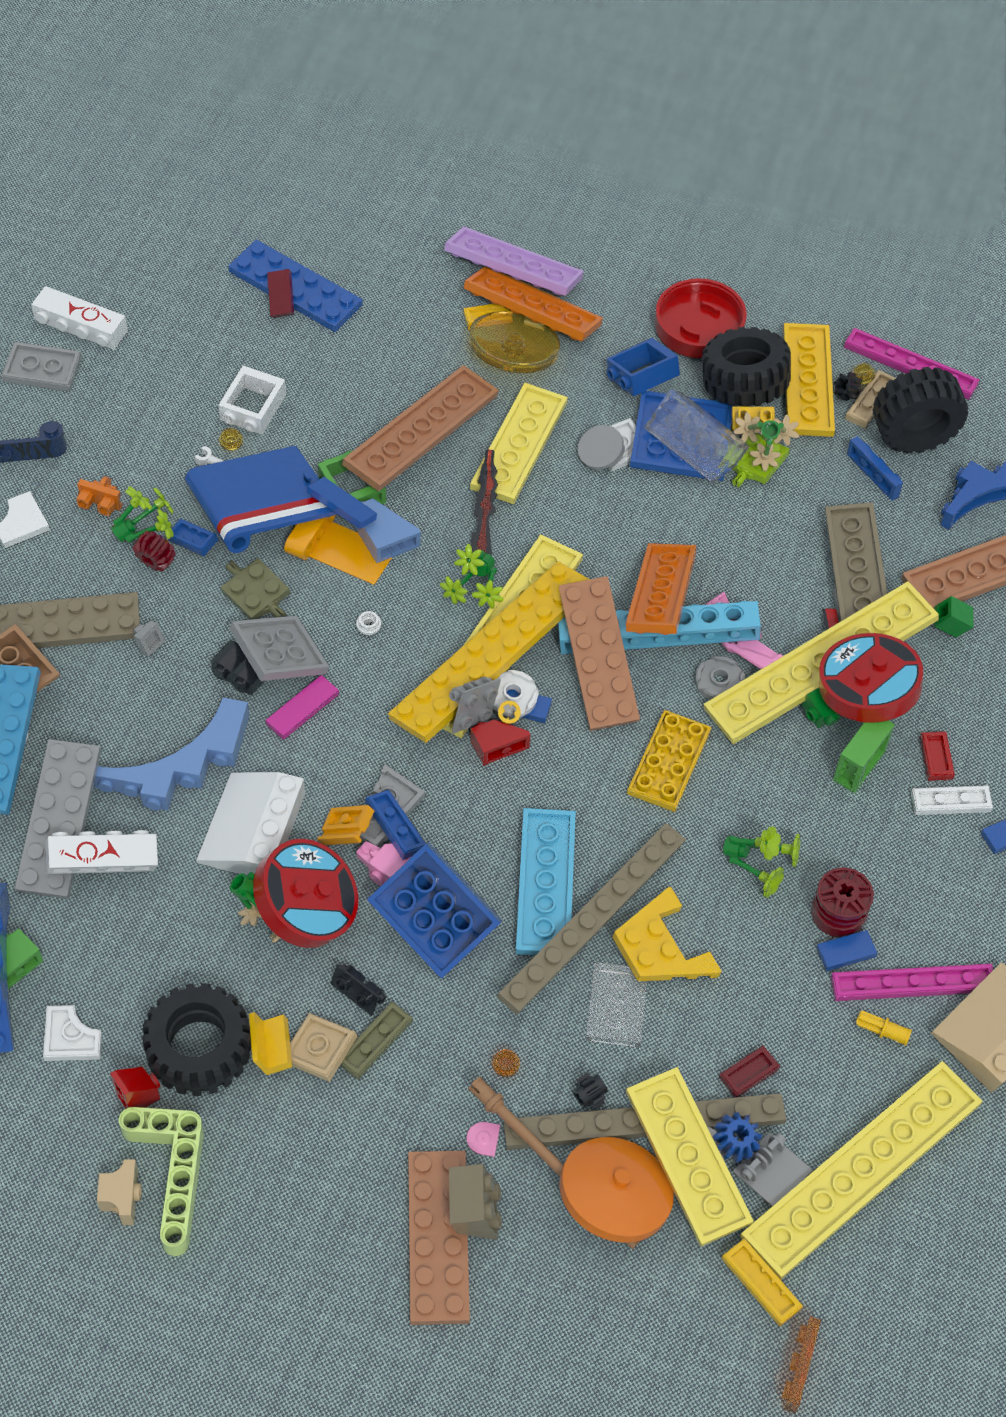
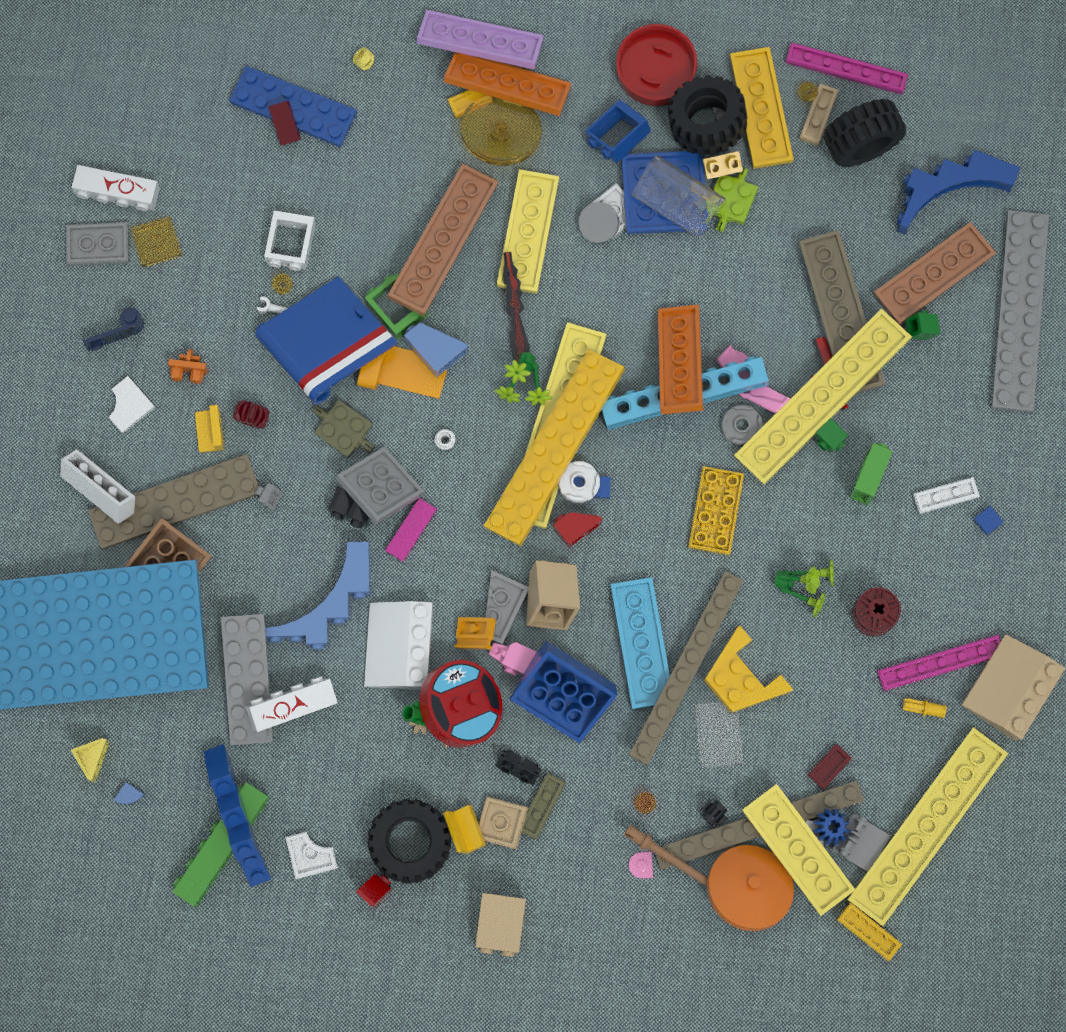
camera: 10 degrees left, 20 degrees up
tan brick [97,1159,142,1225] -> none
plant [111,486,174,543] -> none
yellowish green beam [119,1107,204,1256] -> none
blue plate [168,519,219,556] -> none
blue tile [307,477,377,529] -> none
blue tile [365,789,426,860] -> none
nougat plate [408,1151,470,1325] -> none
light grey hinge [449,676,501,734] -> none
dark tan slope [449,1164,502,1240] -> none
yellow bush [498,701,521,724] -> none
nougat plate [558,576,640,731] -> none
tan plant [733,412,799,471] -> none
clear orange plate [781,1316,821,1413] -> none
blue tile [816,930,877,972] -> none
brick [819,633,923,723] -> none
black gear [834,371,863,401] -> none
blue plate [847,436,903,501] -> none
red tile [920,731,955,781] -> none
none -> clear yellow tile [131,216,182,267]
none -> yellow panel [195,405,224,453]
none -> light yellow tile [353,47,374,70]
none -> tan slope [475,893,526,957]
none -> tan slope [526,560,580,631]

